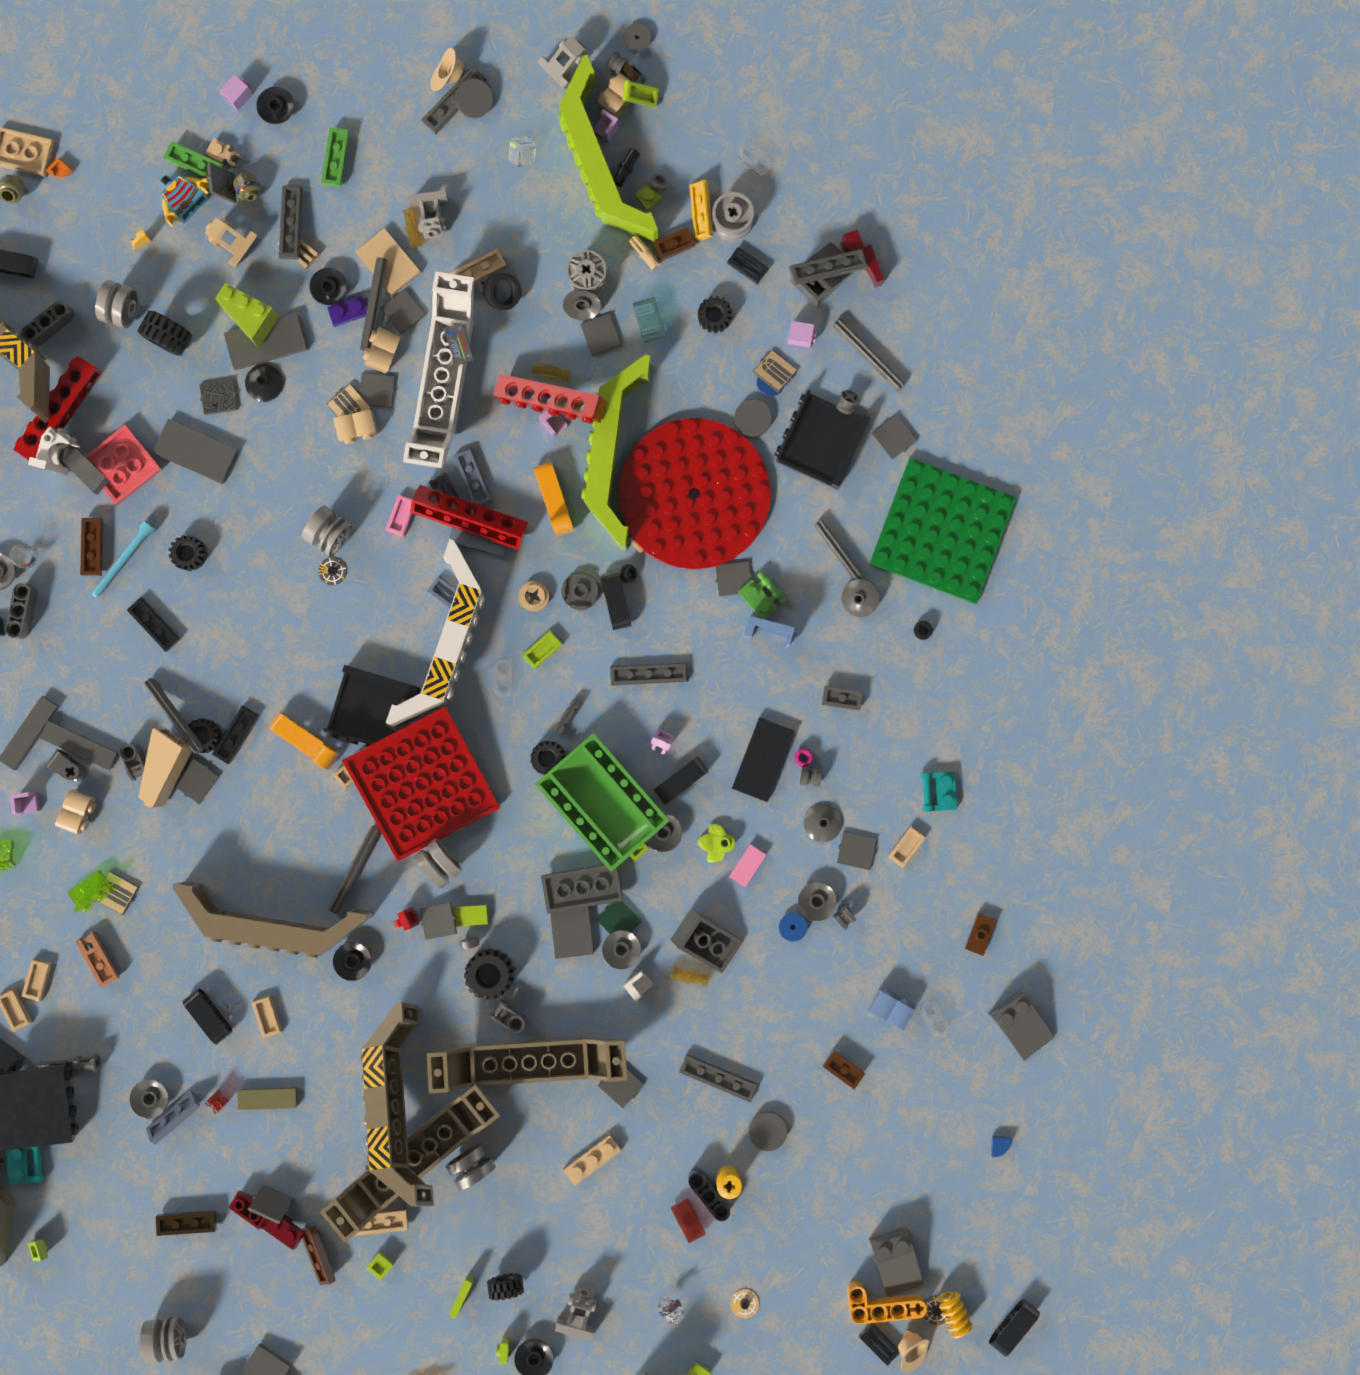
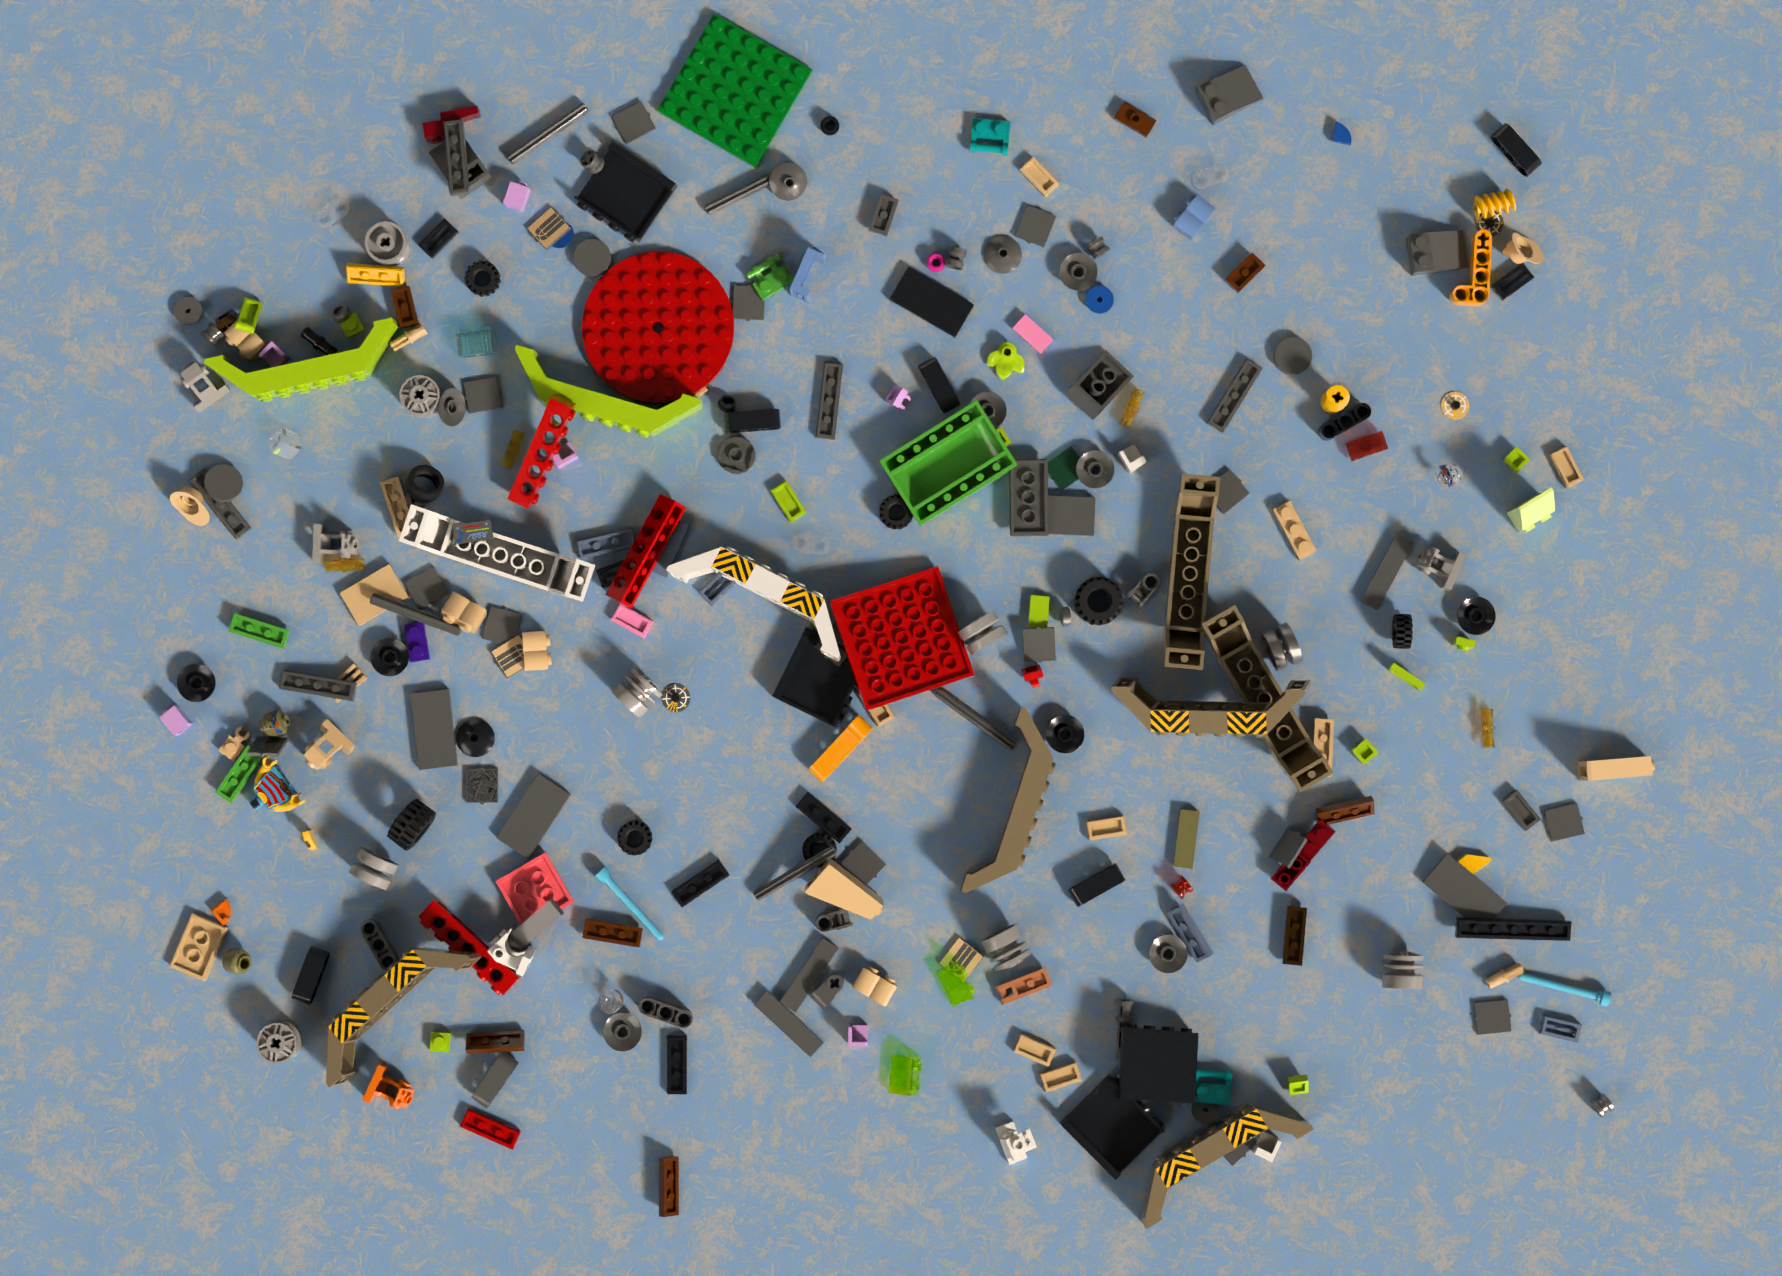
camera: 80 degrees left, 0 degrees up
lime wedge [215,283,279,349] -> none
tan gear [519,581,549,612] -> none
light orange beam [533,461,574,537] -> none
dark grey axle [554,698,582,733] -> none
none -> light grey wheel [981,923,1032,971]
none -> dark grey tile [1360,534,1413,610]

